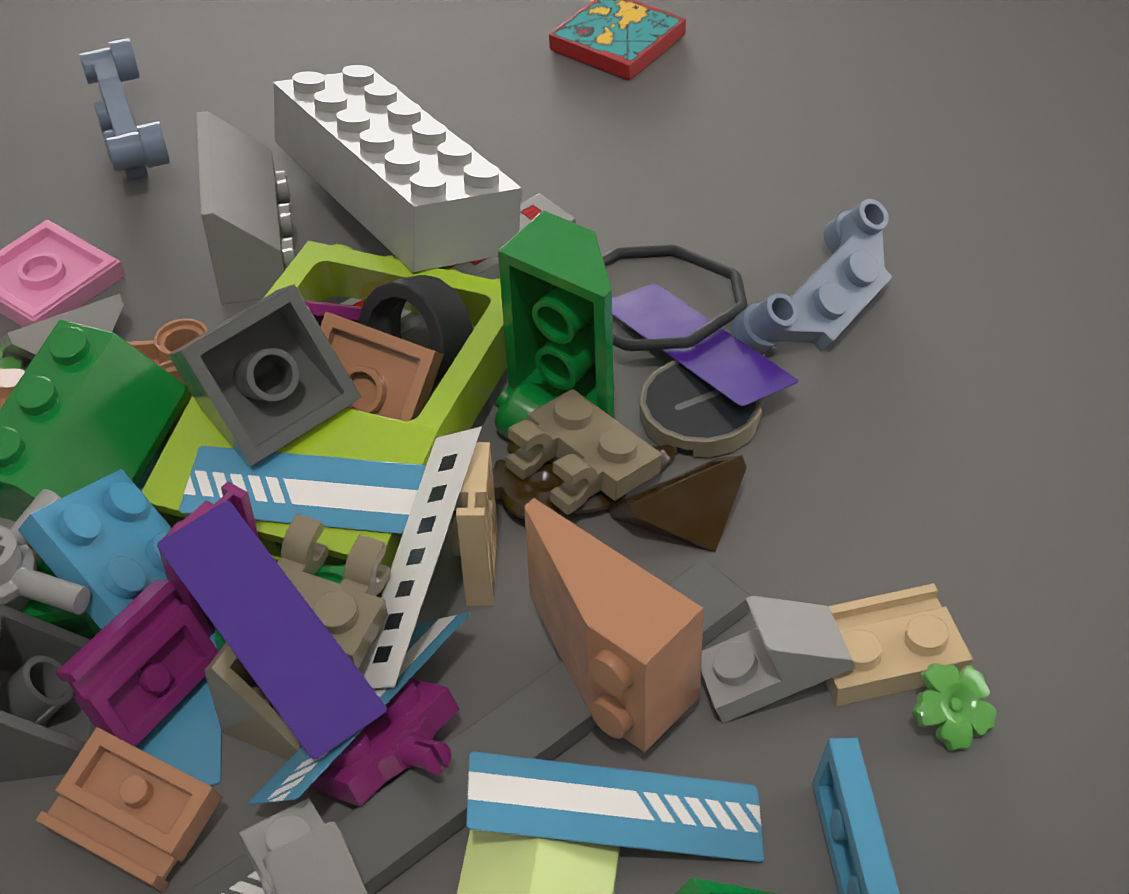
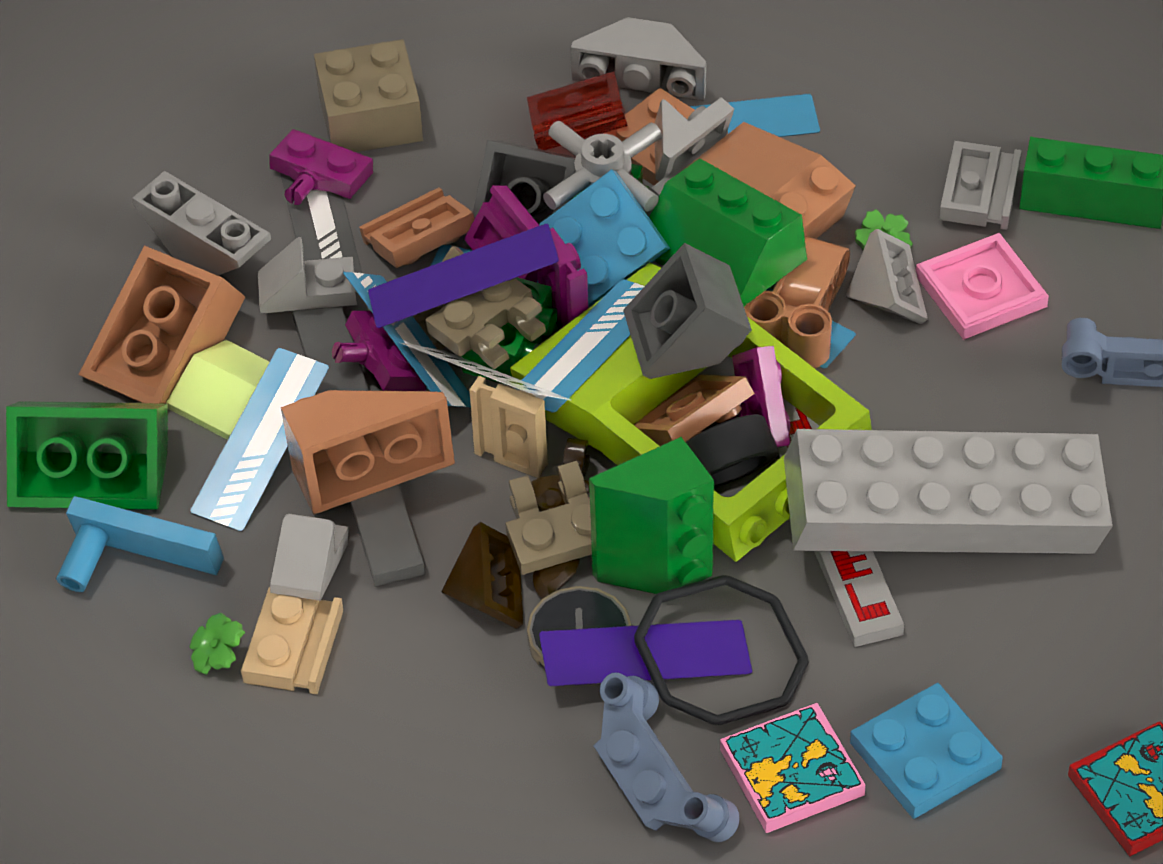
camera: 115 degrees right, 5 degrees up
light grey slope [196,111,296,304] -> none
none -> tile [720,703,865,833]
none -> dark azure plate [850,683,1003,819]

